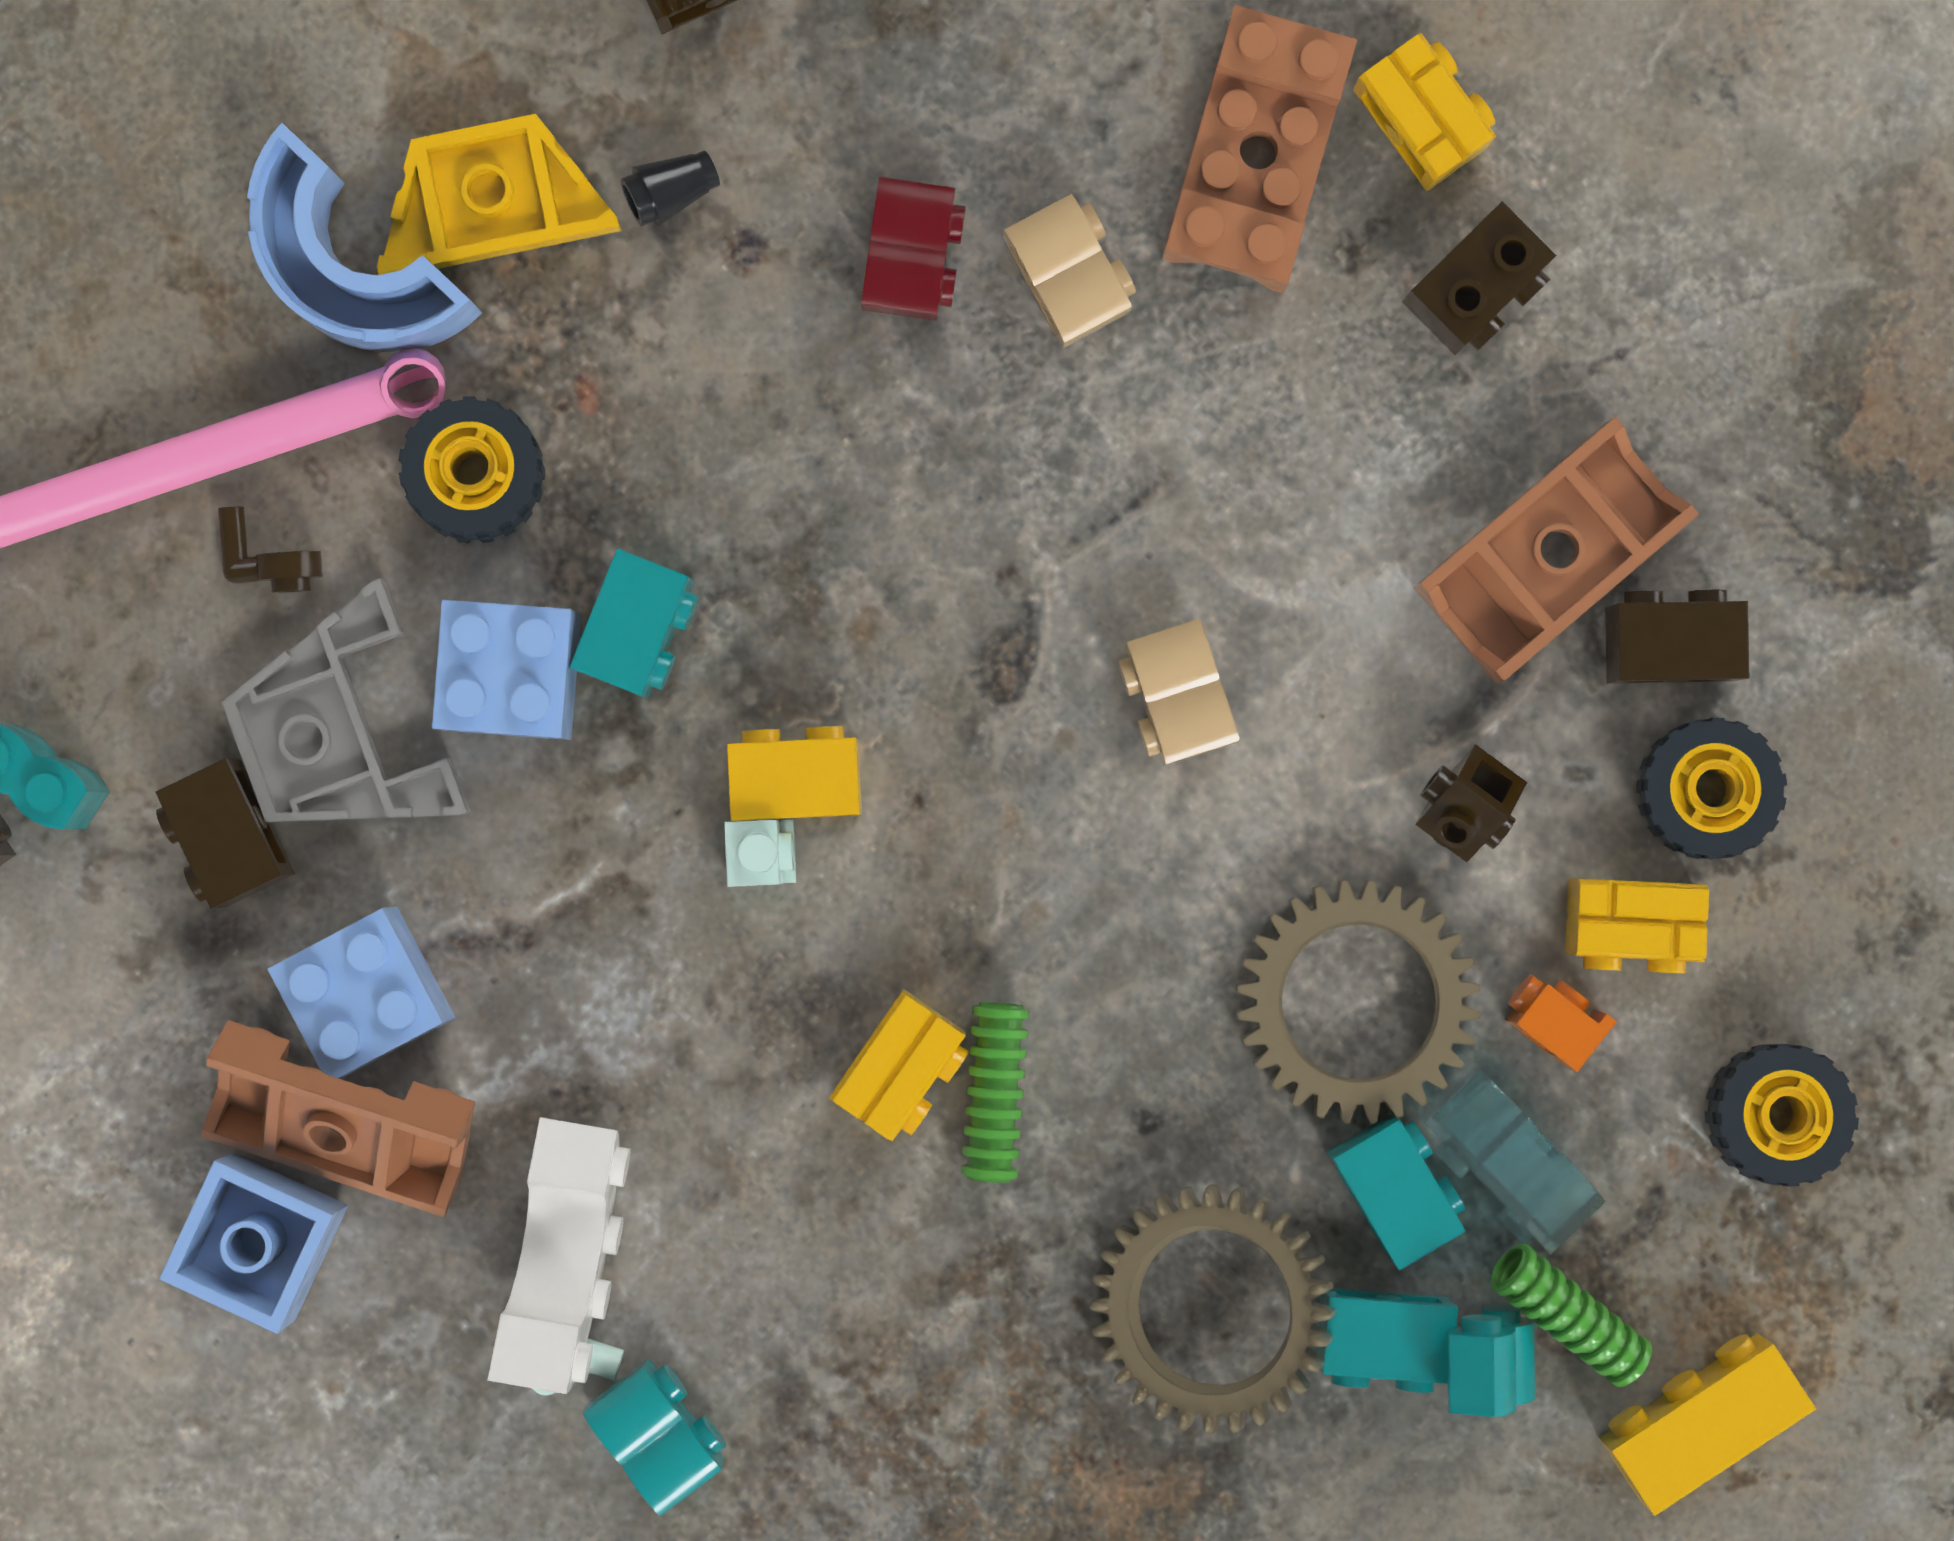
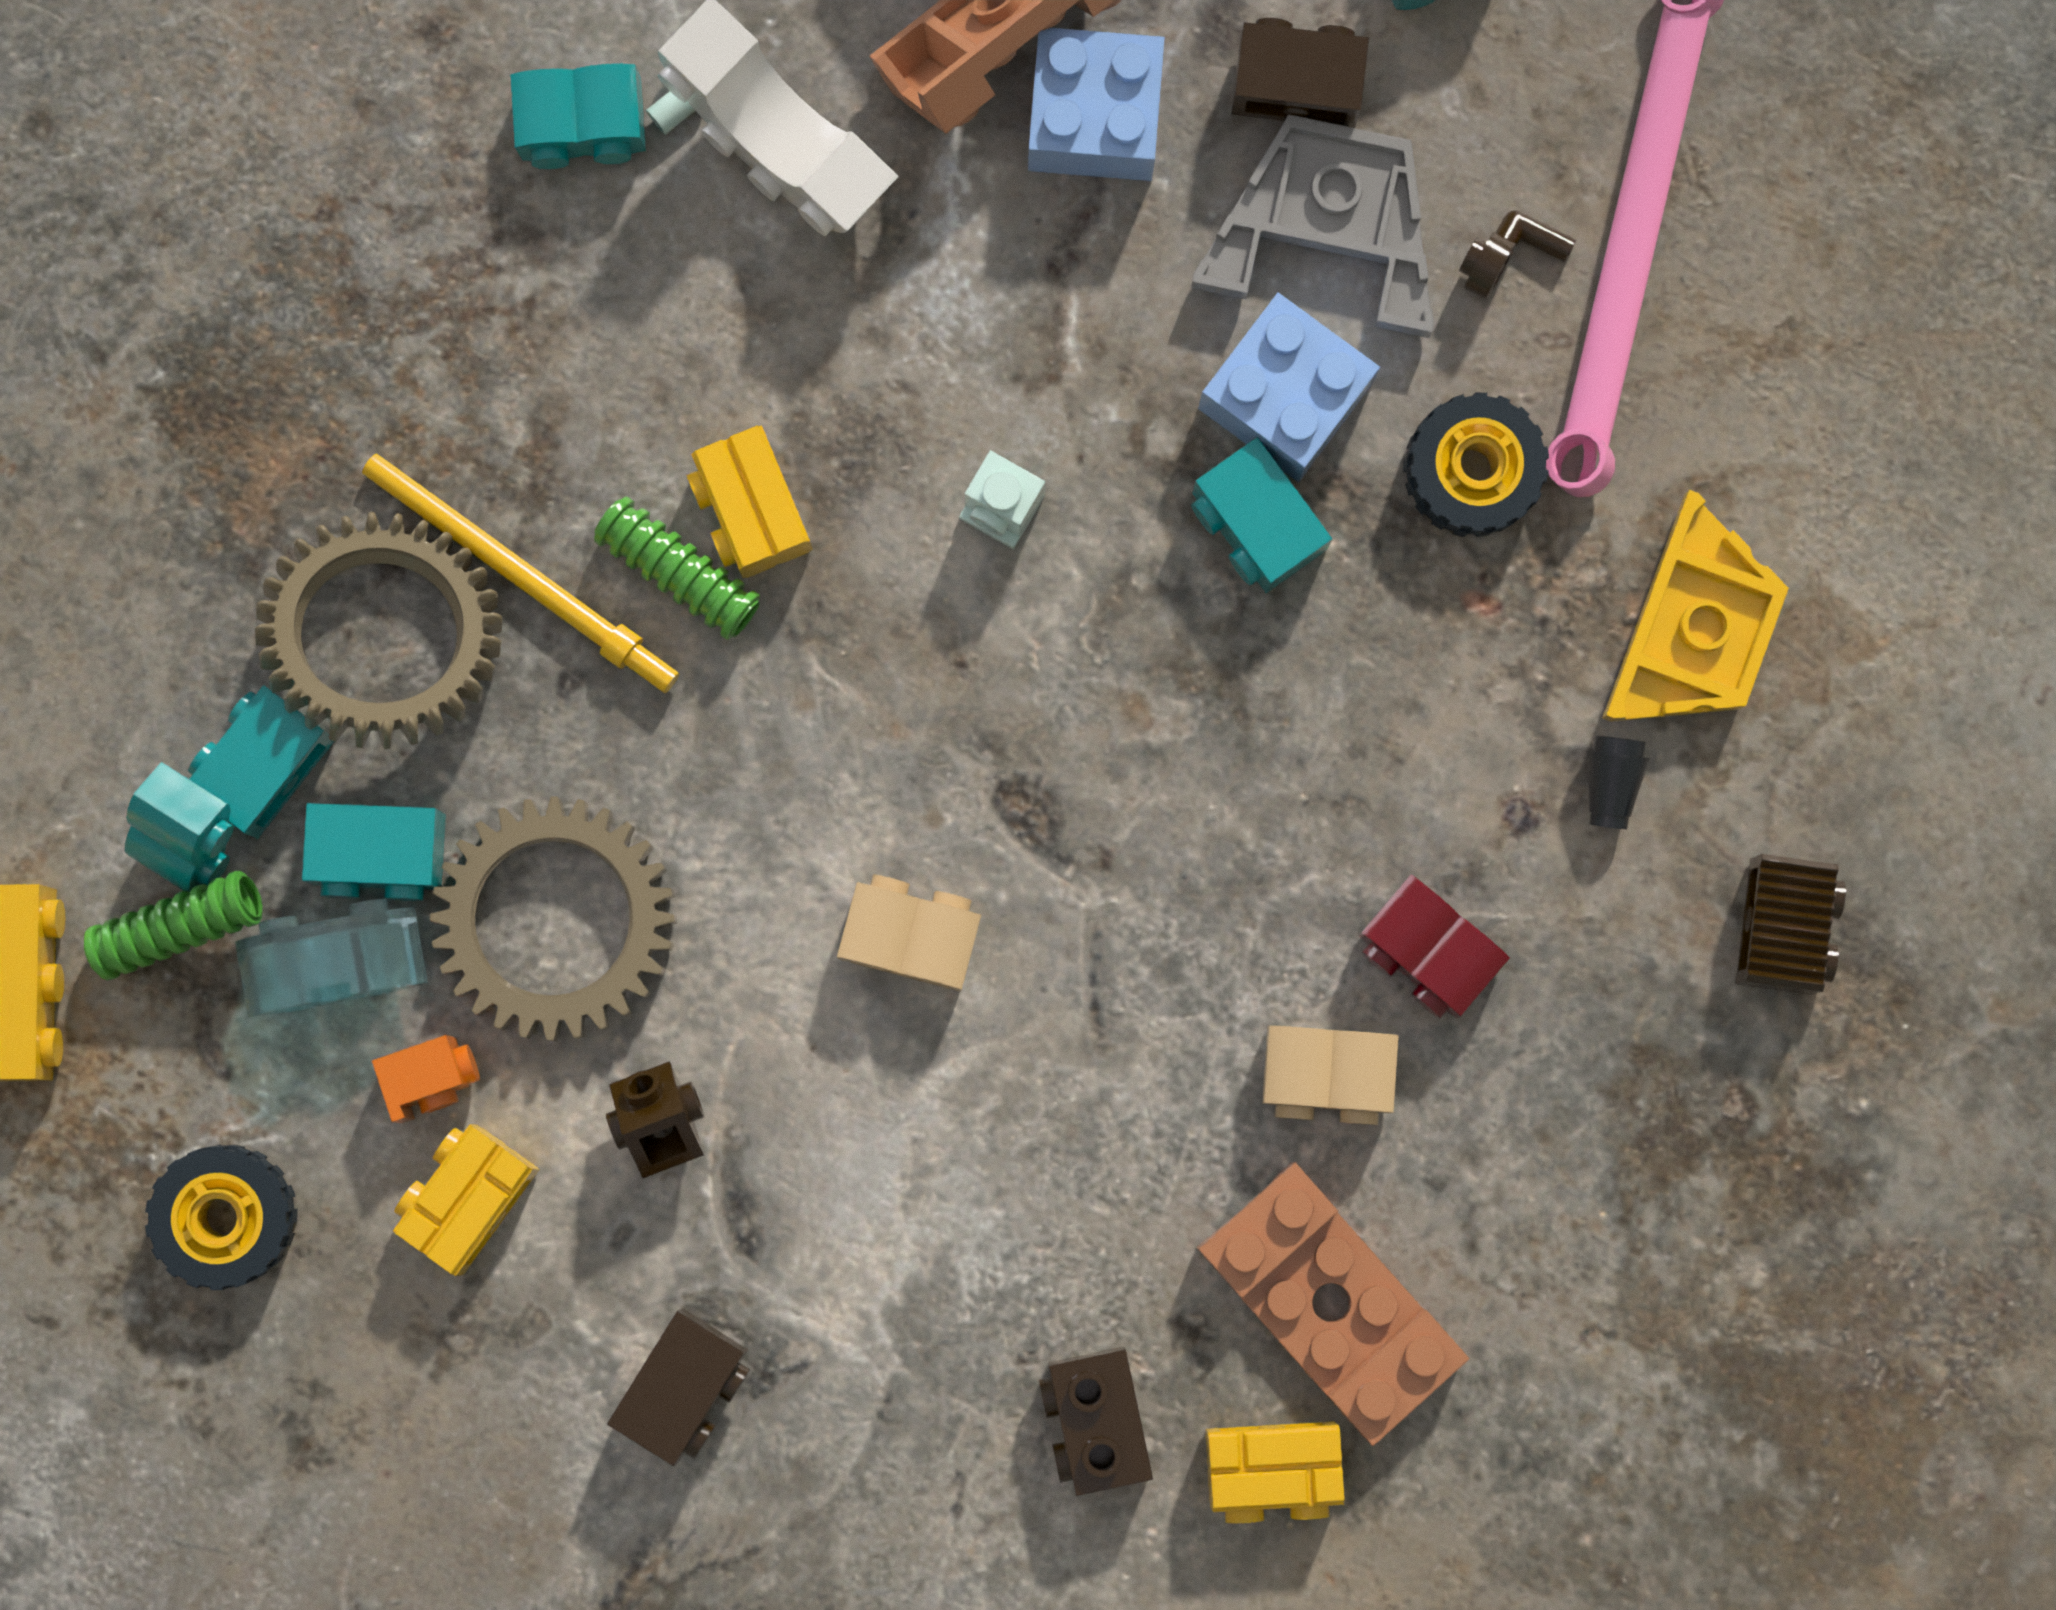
camera: 120 degrees right, 5 degrees down
light blue brick [247,123,482,352] -> none
yellow brick [727,726,862,821] -> none
nougat piece [1413,416,1699,684] -> none
black wheel [1636,718,1787,860] -> none
none -> yellow bar [362,454,680,694]

